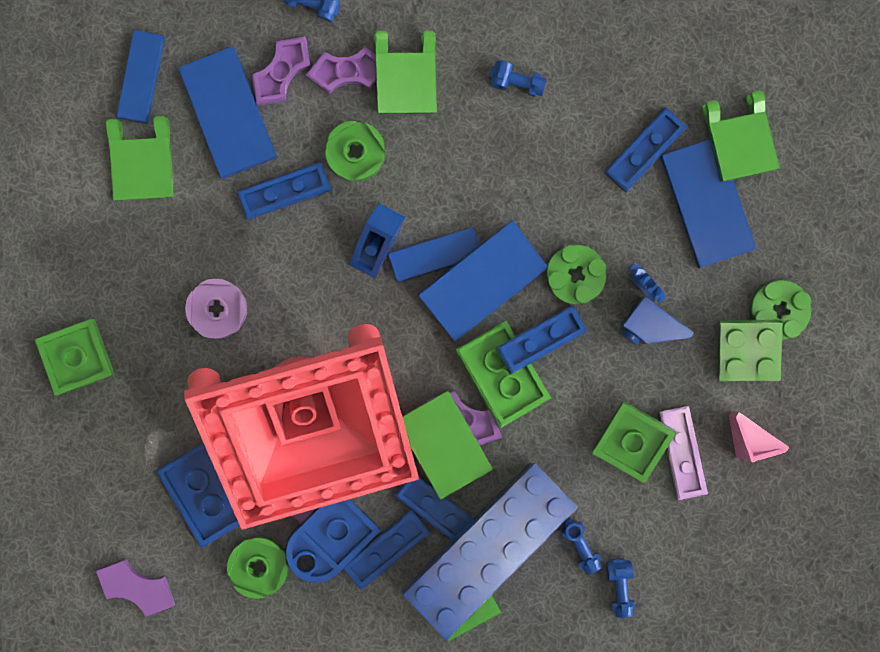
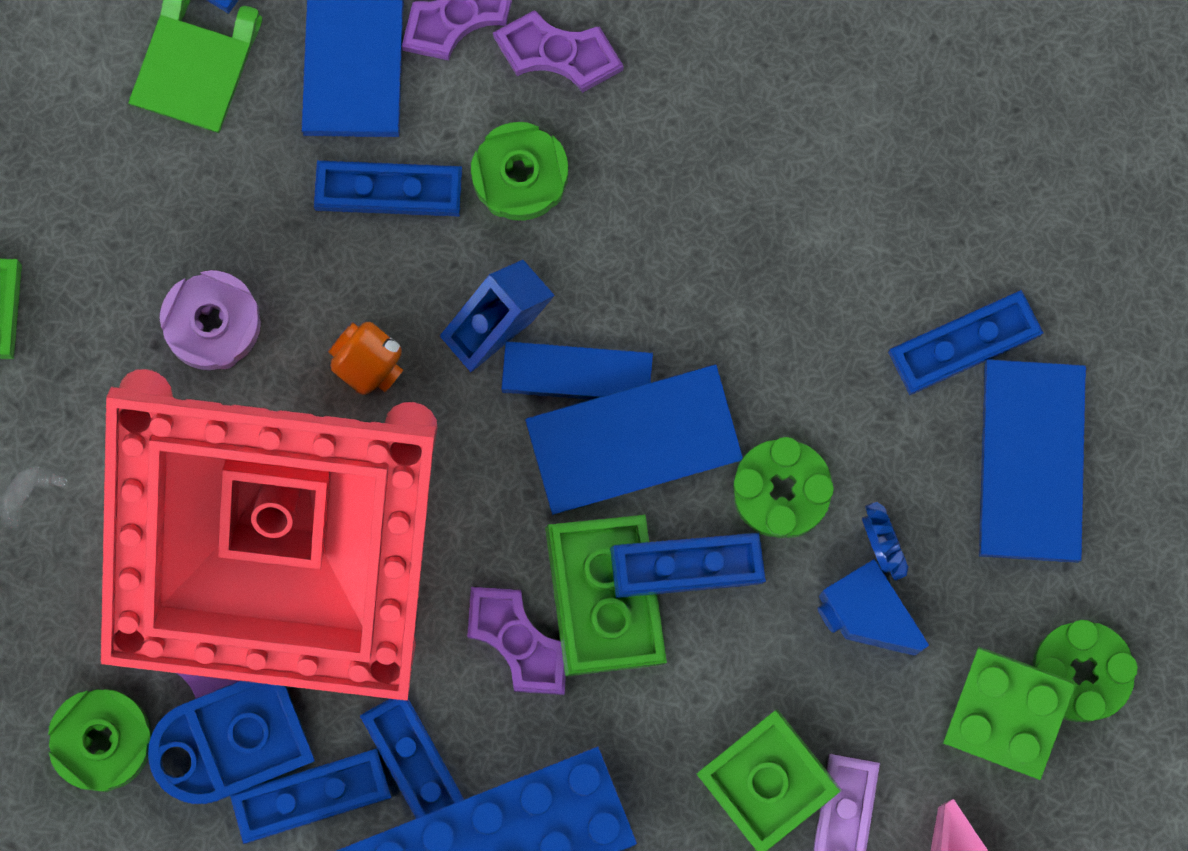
camera: 25 degrees right, 10 degrees down
blue tile [156,443,239,548] -> none
bright green flag [374,31,437,114] -> none
bright green tile [402,391,493,500] -> none
blue bar [489,61,547,97] -> none
bright green flag [701,90,780,182] -> none
none -> orange head [328,322,403,395]

